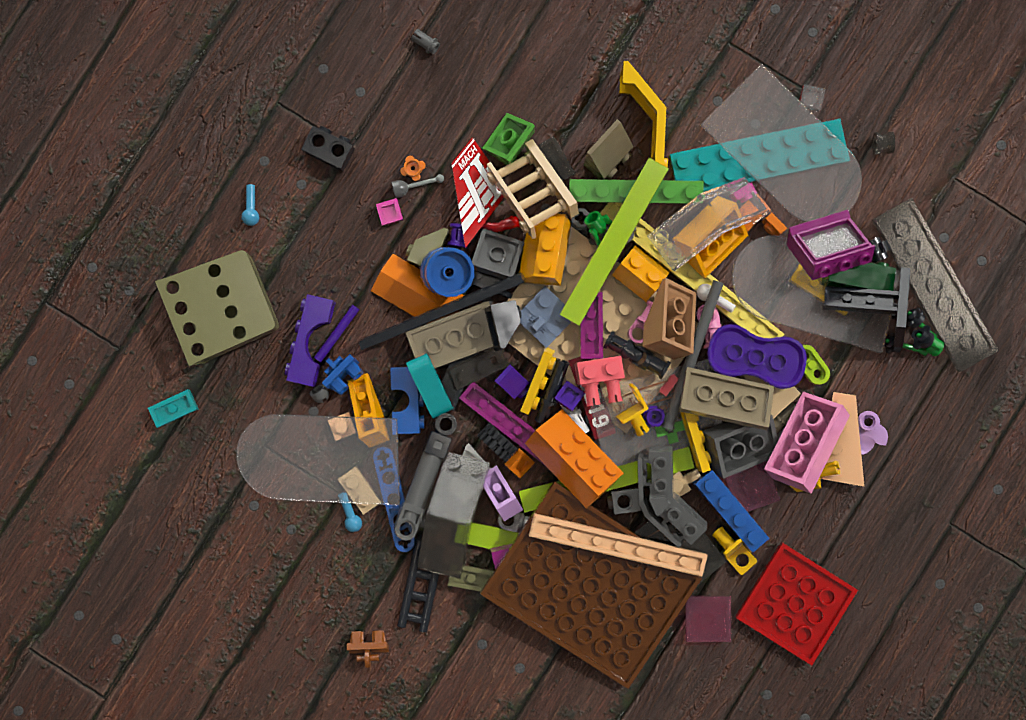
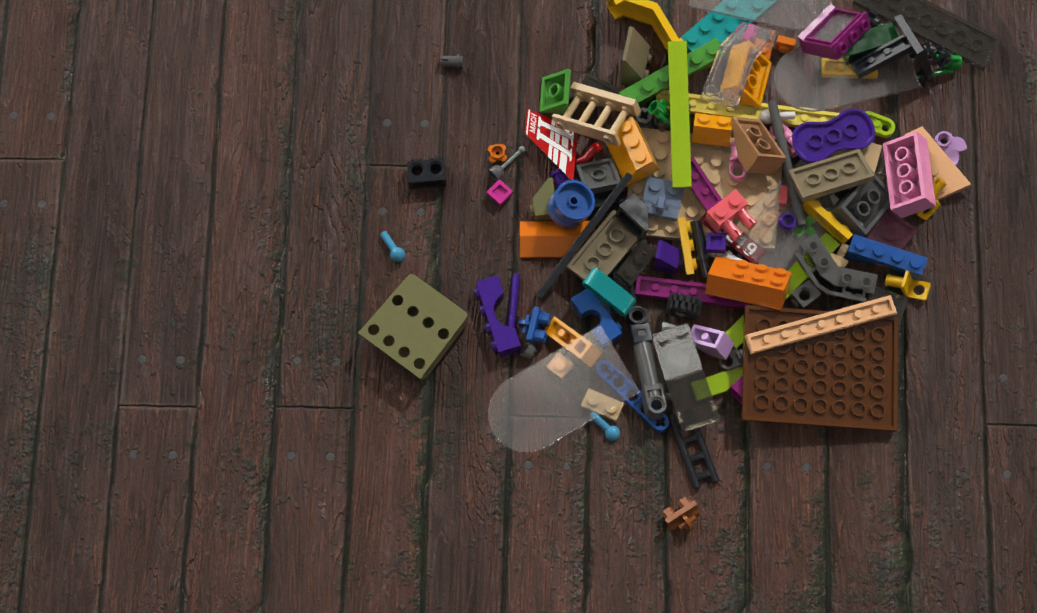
camera: 25 degrees left, 15 degrees down
teal plate [148,389,199,428] -> none
olive plate [448,563,494,591] -> none
orange plate [505,448,535,478] -> none
black piece [603,330,671,380] -> none
yellow bracket [616,383,650,436] -> none
clear pink plate [685,596,731,642] -> none
red plate [735,542,858,665] -> none

